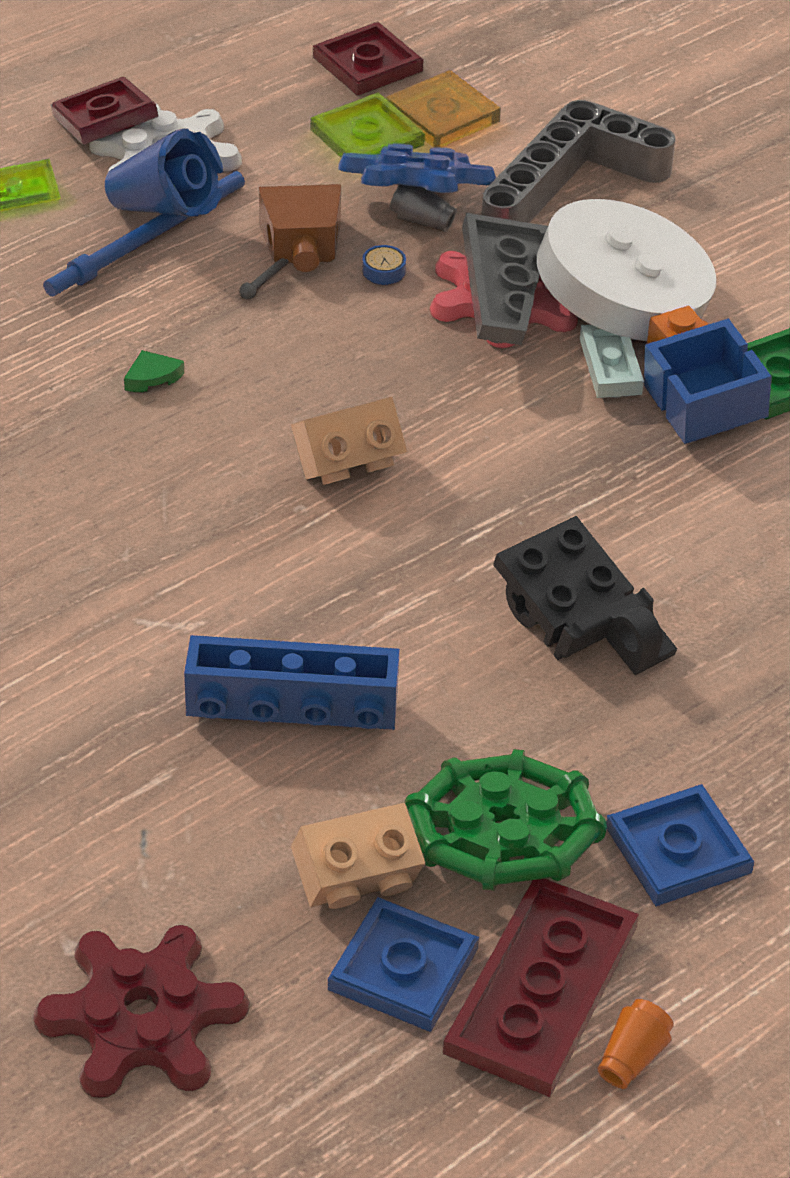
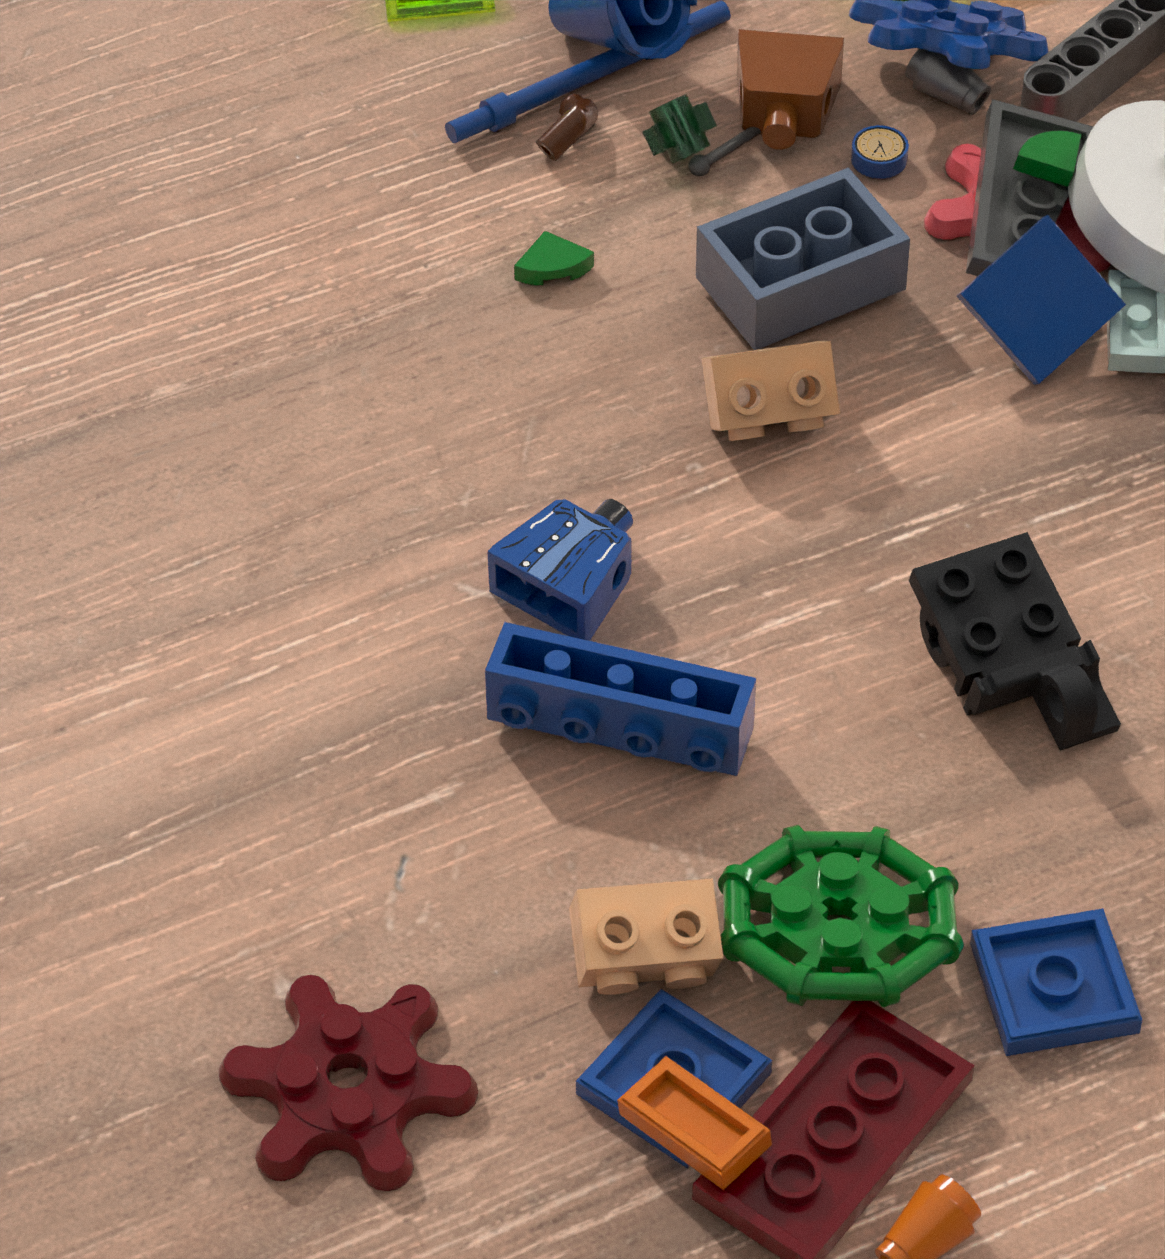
camera: 15 degrees right, 5 degrees up
none -> blue torso [487,499,633,641]
none -> reddish brown arm [536,94,598,161]
none -> orange tile [617,1056,772,1190]
none -> clear green gear [642,94,717,164]
none -> sand blue brick [696,167,910,350]
none -> blue tile [956,215,1126,385]
none -> green tile [1013,131,1081,187]

